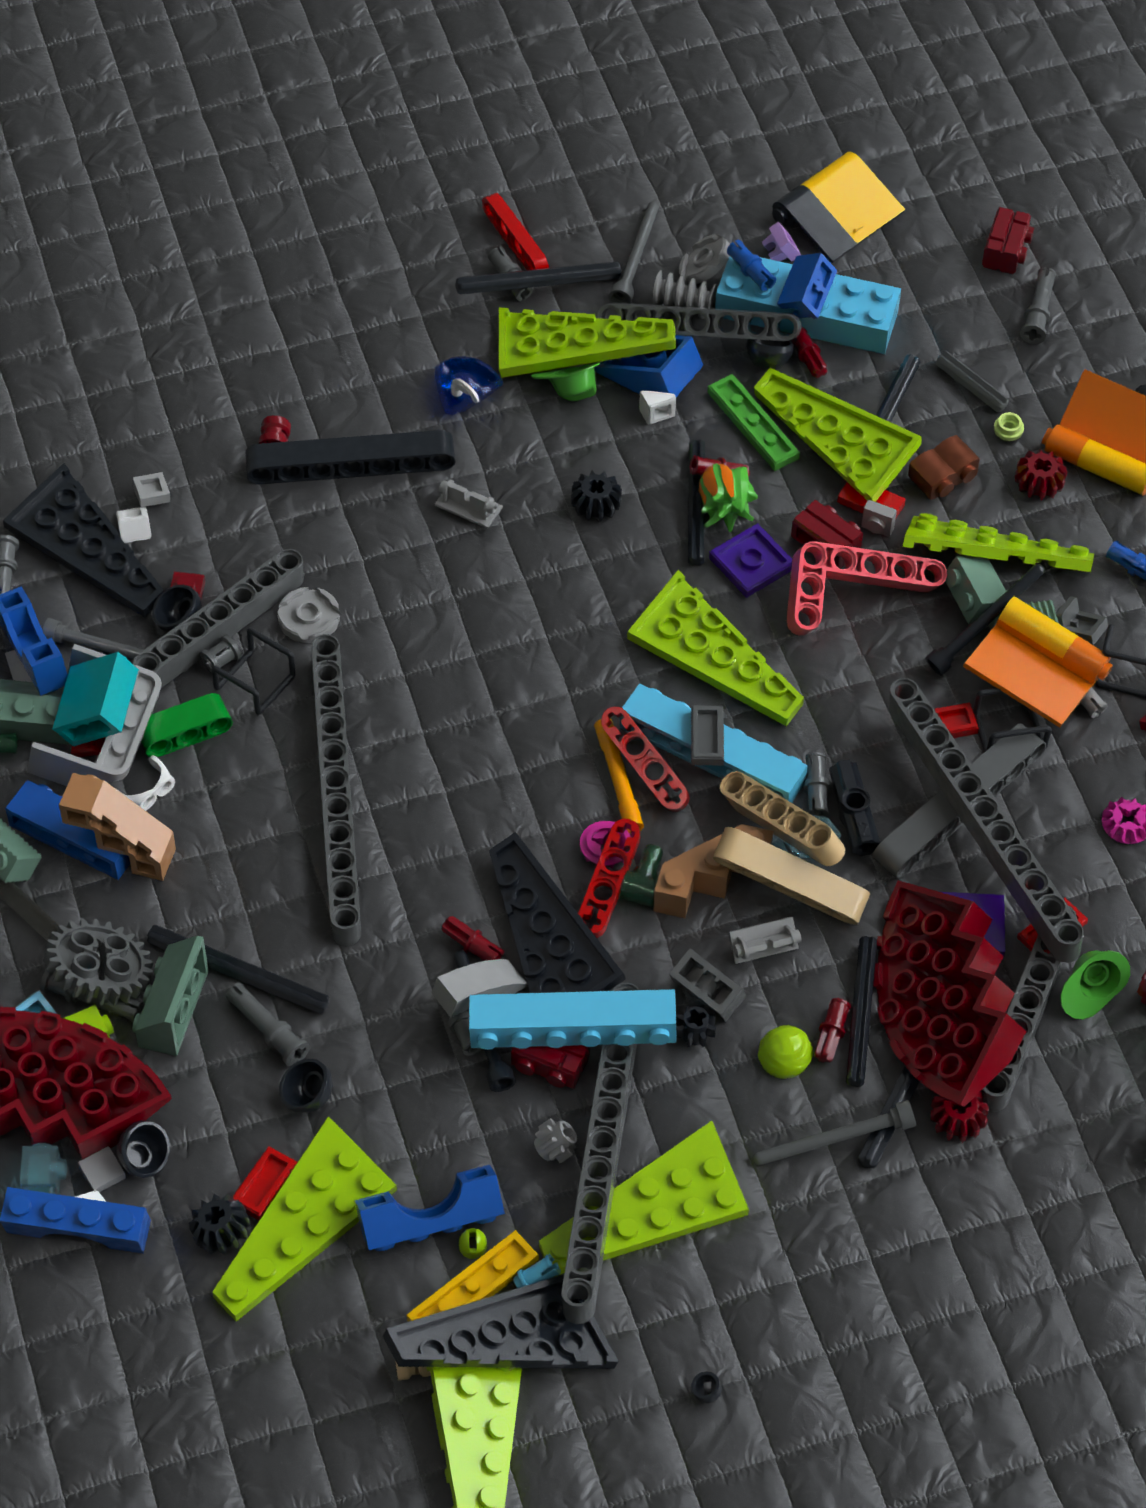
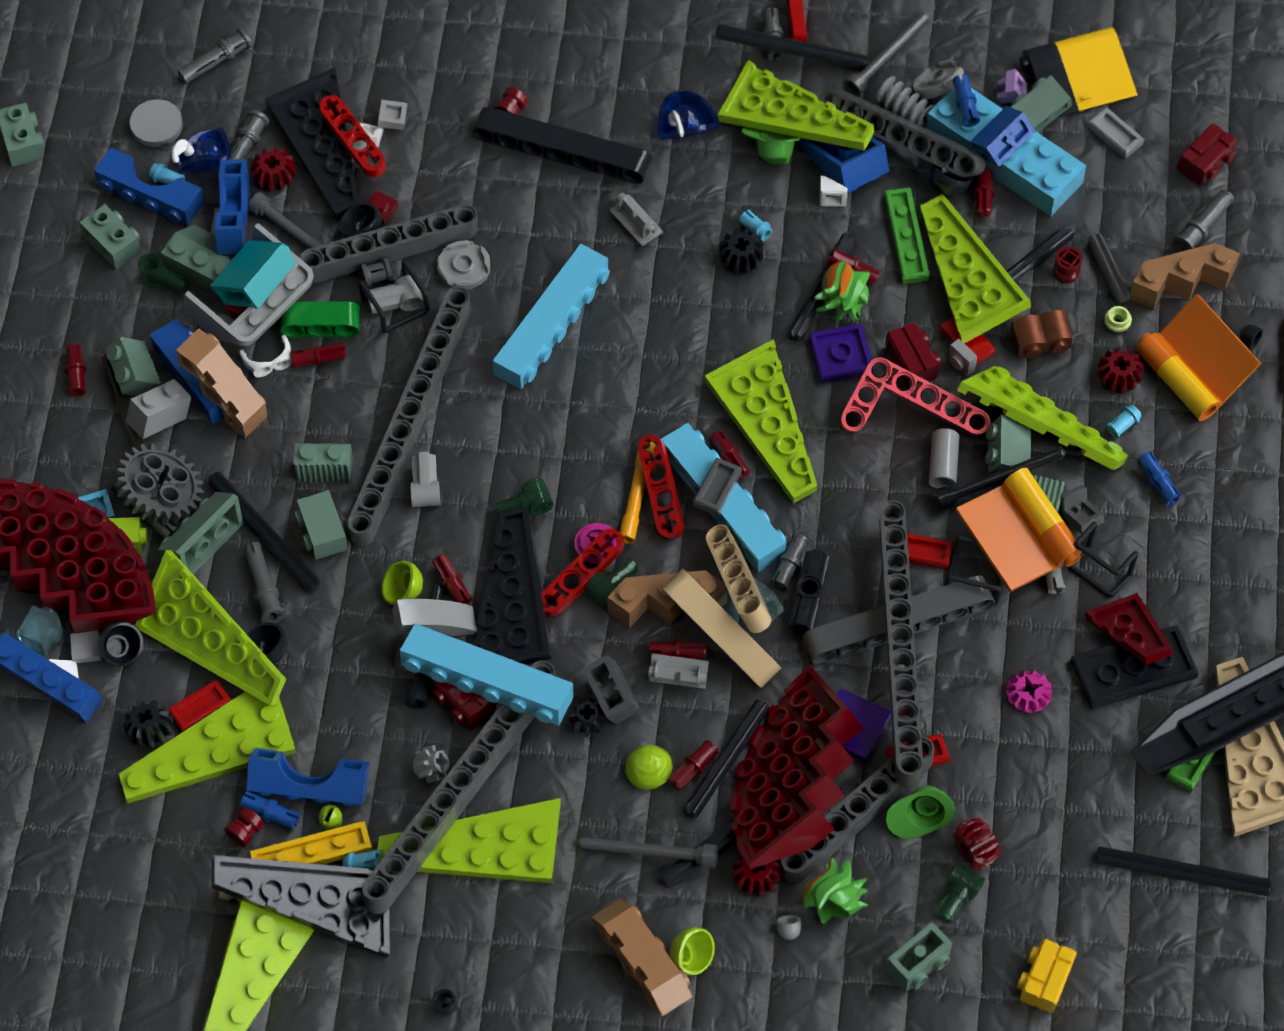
camera: 25 degrees right, 5 degrees up
none -> light grey brick [126,379,191,439]
none -> lime wing [135,550,286,706]
none -> dark red wheel [223,806,265,848]
none -> blue pin [239,791,301,831]
none -> dark red gear [250,146,296,192]
none -> dark red axle [291,343,346,368]
none -> sand green brick [294,443,353,483]
none -> sand green brick [294,490,348,560]
none -> red beam [320,95,386,178]
none -> light grey piece [367,275,424,314]
none -> lime piece [381,560,423,606]
none -> light grey piece [411,452,440,507]
none -> medium azure brick [493,244,610,389]
none -> clear green pin [495,478,554,516]
none -> medium nougat brick [591,898,692,1016]
none -> dark red axle [650,639,707,660]
none -> lime piece [670,927,715,976]
none -> dark red axle [708,430,750,480]
none -> medium azure pin [738,210,772,241]
none -> light grey hinge [777,915,801,940]
none -> bright green hair [802,858,868,925]
none -> light grey pin [929,429,960,489]
none -> sand green brick [1011,75,1072,132]
none -> dark red wheel [1053,247,1083,284]
none -> light grey tile [1087,107,1144,159]
none -> medium azure pin [1106,405,1142,438]
none -> medium nougat brick [1130,243,1240,310]

